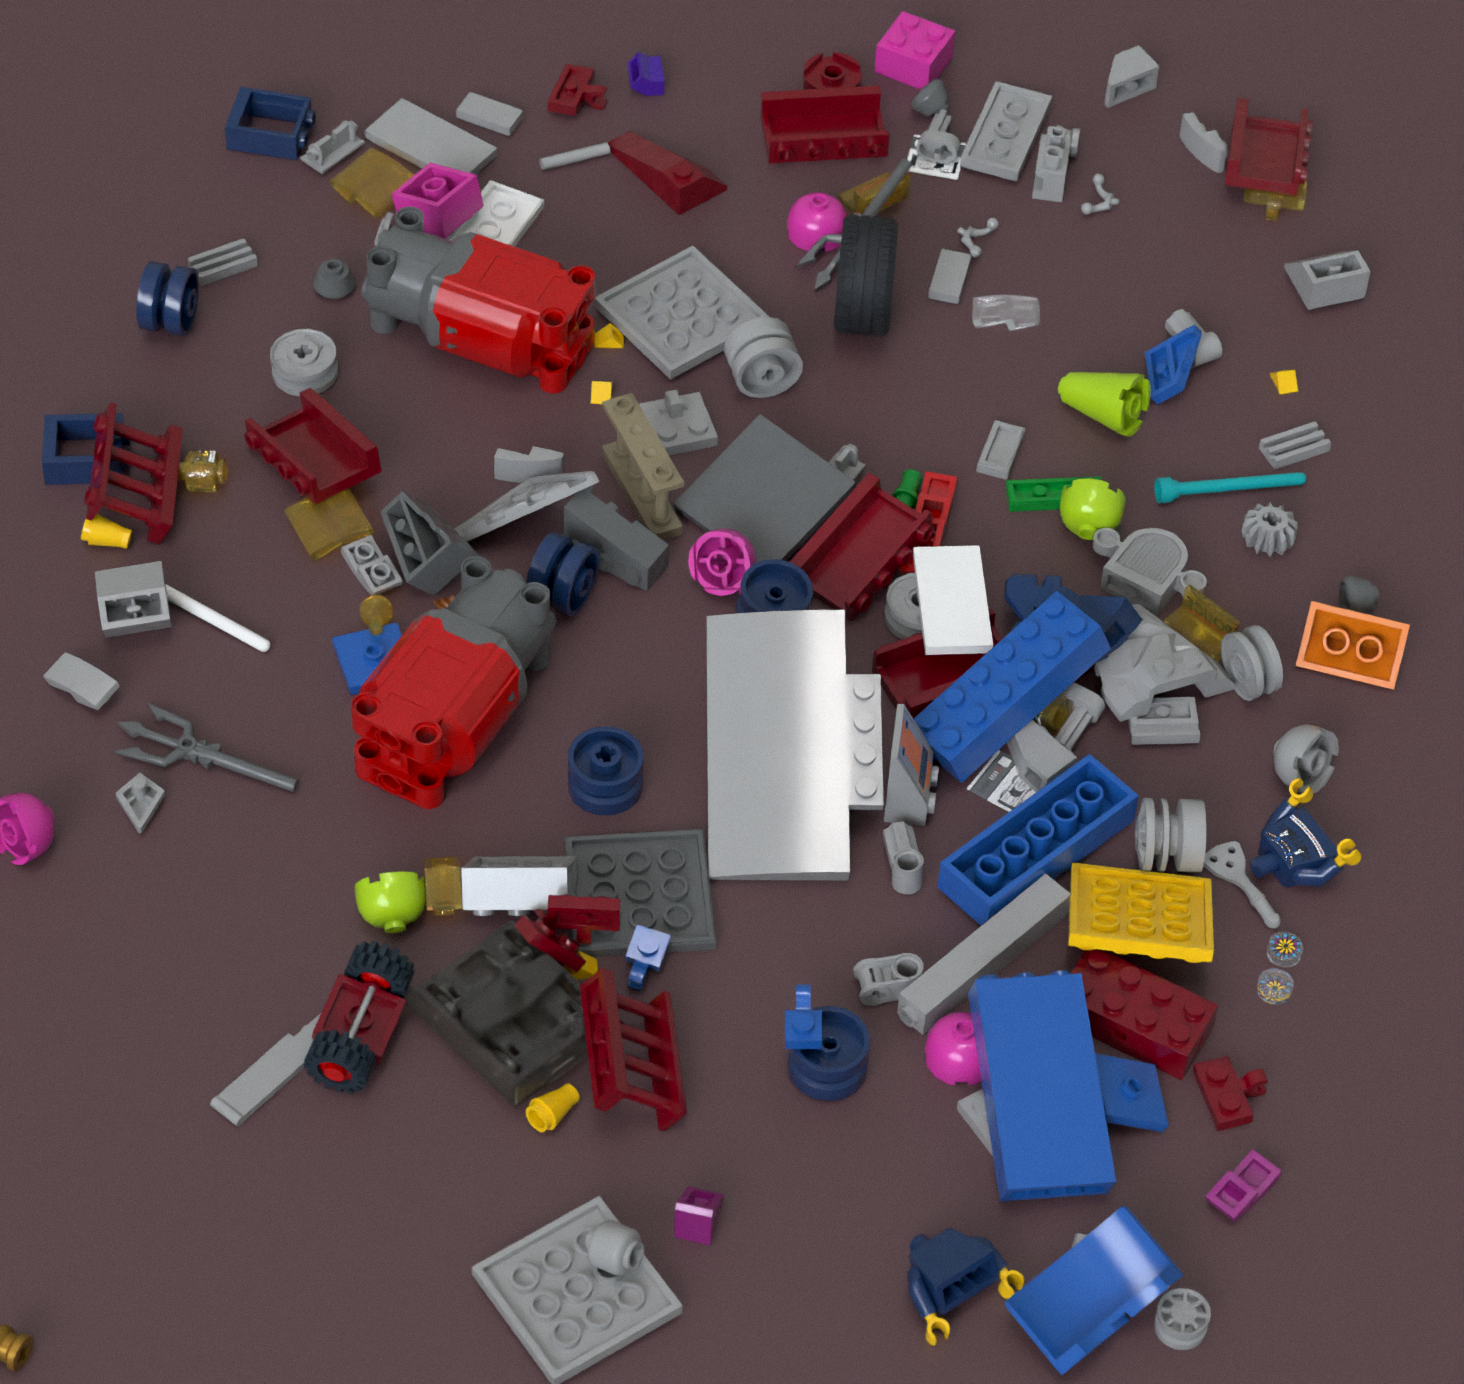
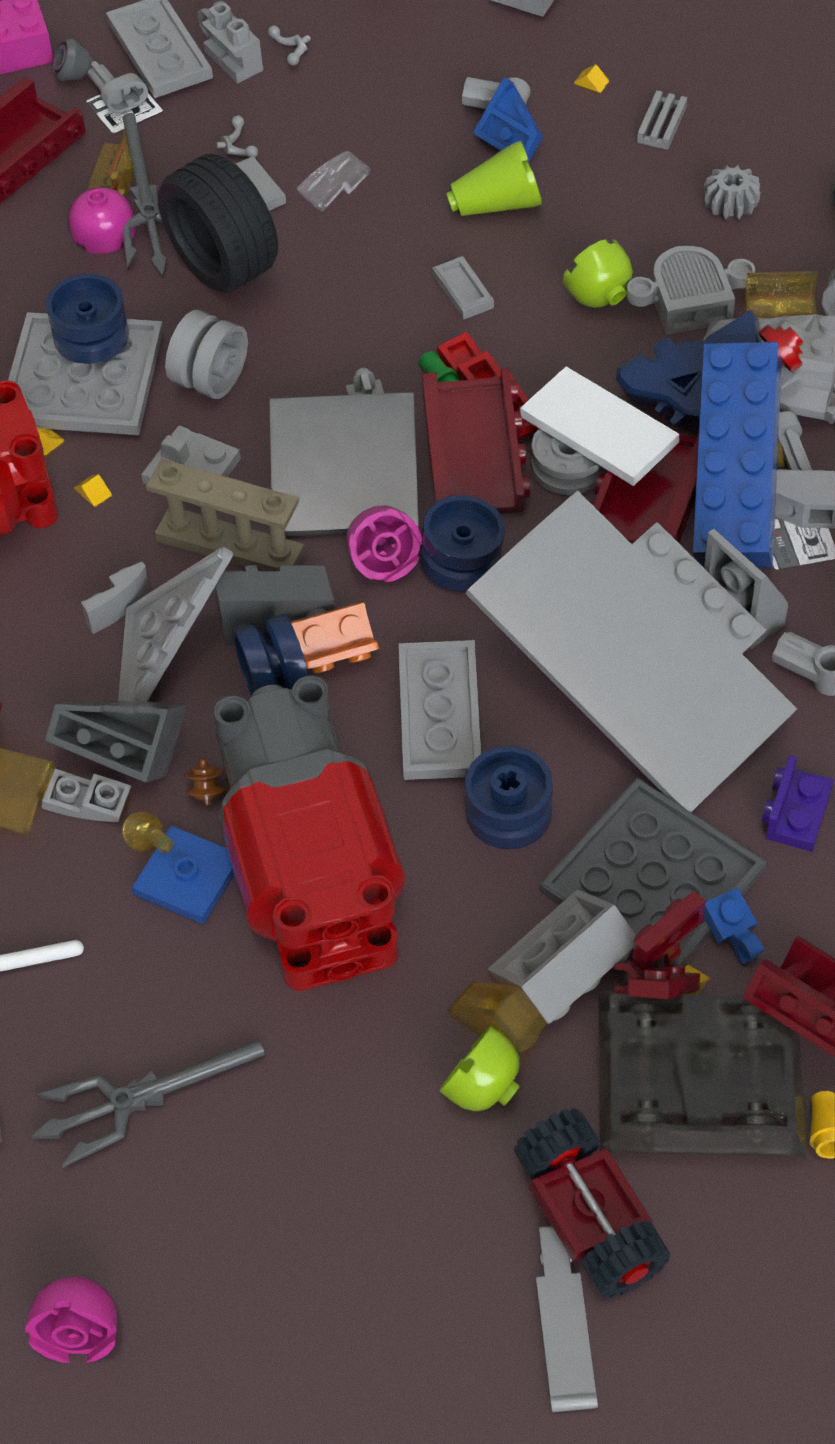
camera: 40 degrees left, 5 degrees up
light grey piece [115,773,165,833] -> none
green tile [1005,476,1102,512] -> none
teal piece [1154,472,1307,504] -> none
none -> dark blue wheel [46,274,129,364]
none -> bracket [291,601,379,673]
none -> light grey plate [398,640,481,780]
none -> red plate [758,325,804,373]
none -> dark purple bracket [761,755,834,852]

